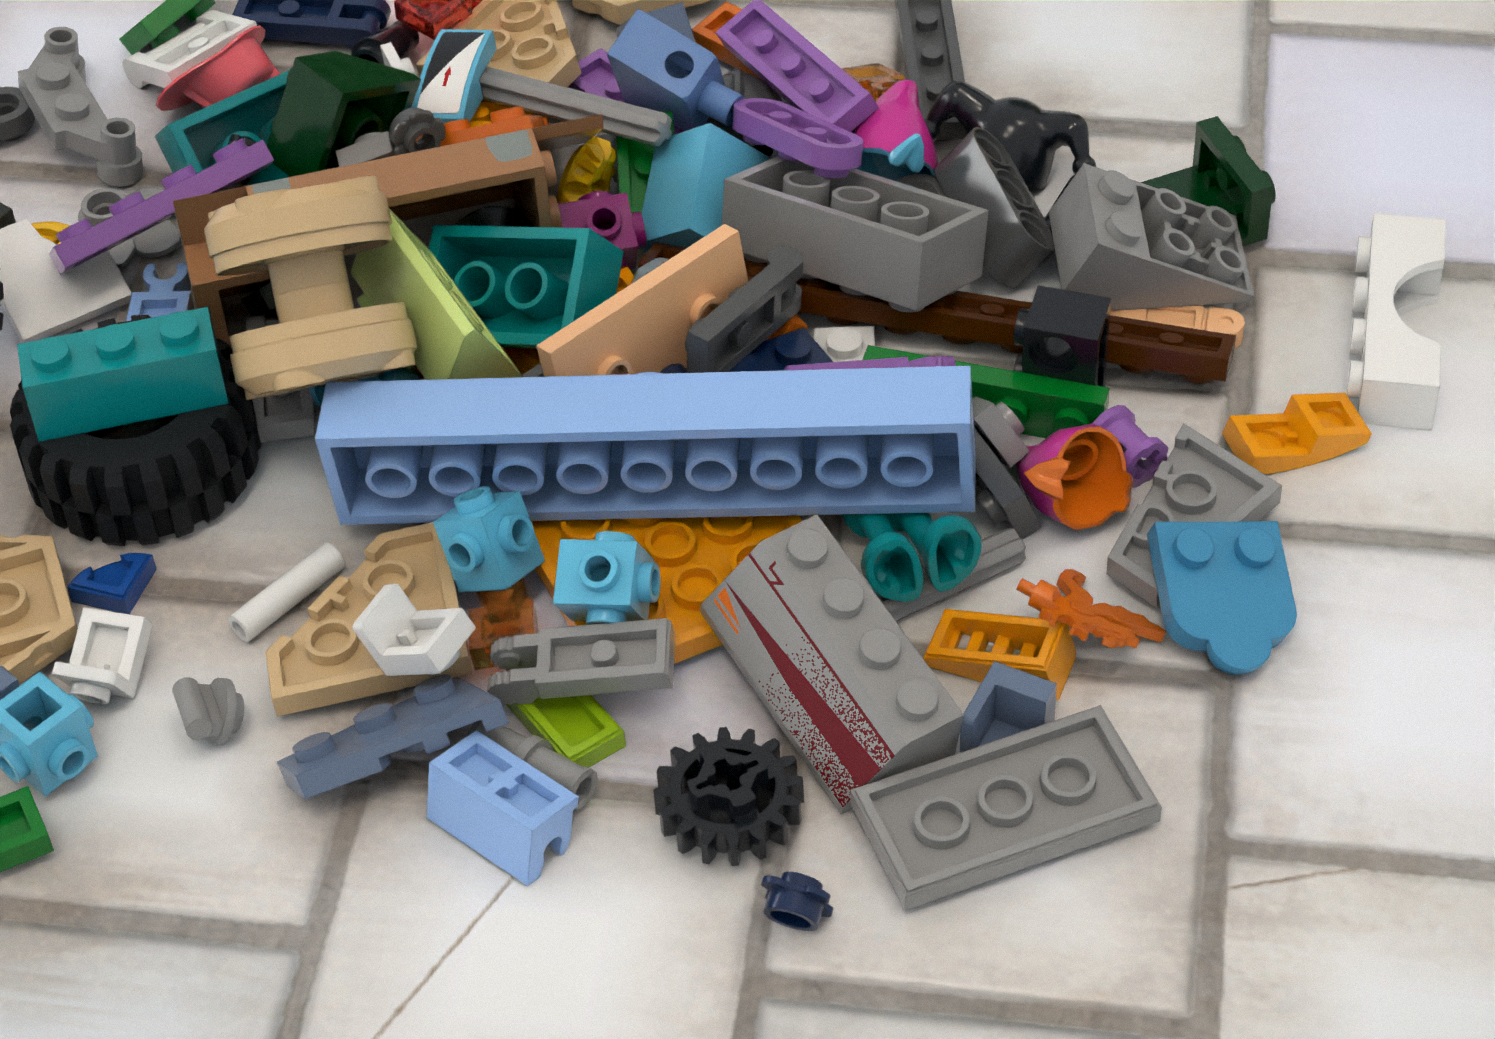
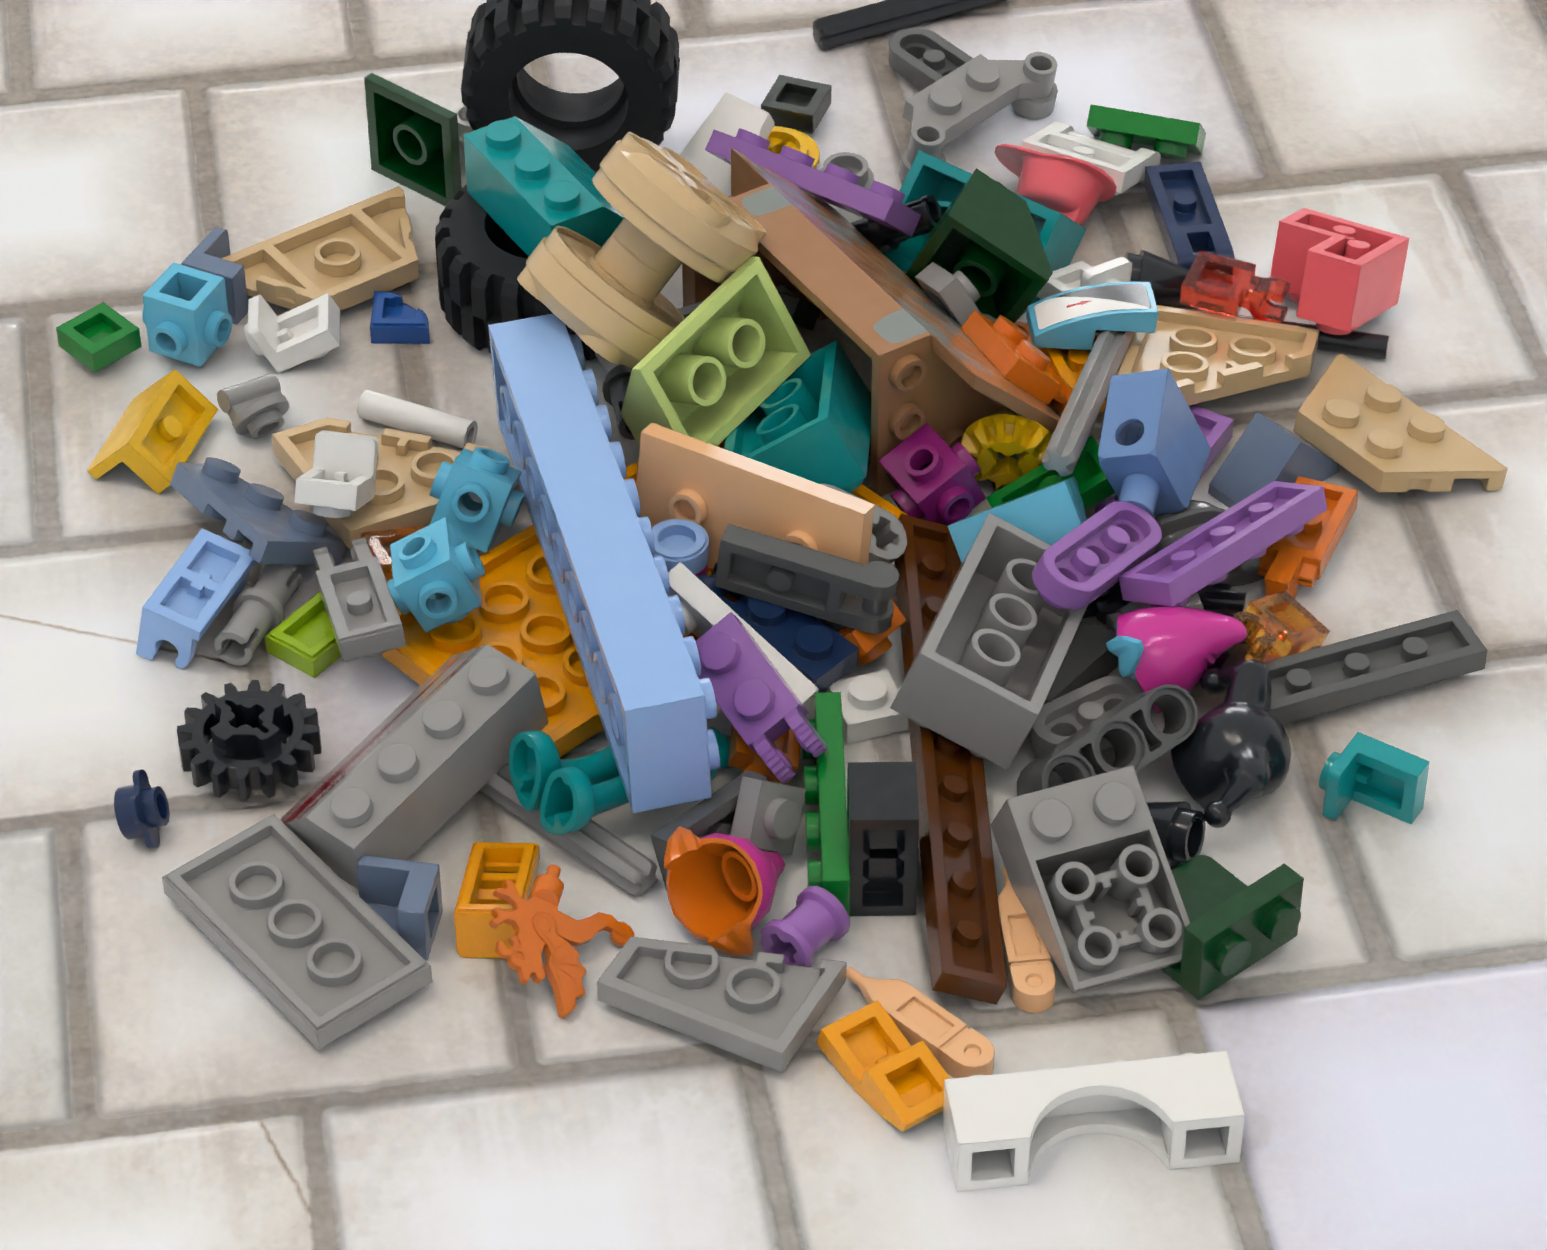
camera: 70 degrees right, 5 degrees down
dark grey plate [389,108,446,155] -> none
dark azure plate [1147,521,1297,675] -> none
none -> yellow panel [87,369,218,494]
none -> light nougat piece [846,967,995,1078]
none -> teal bracket [1319,732,1430,824]

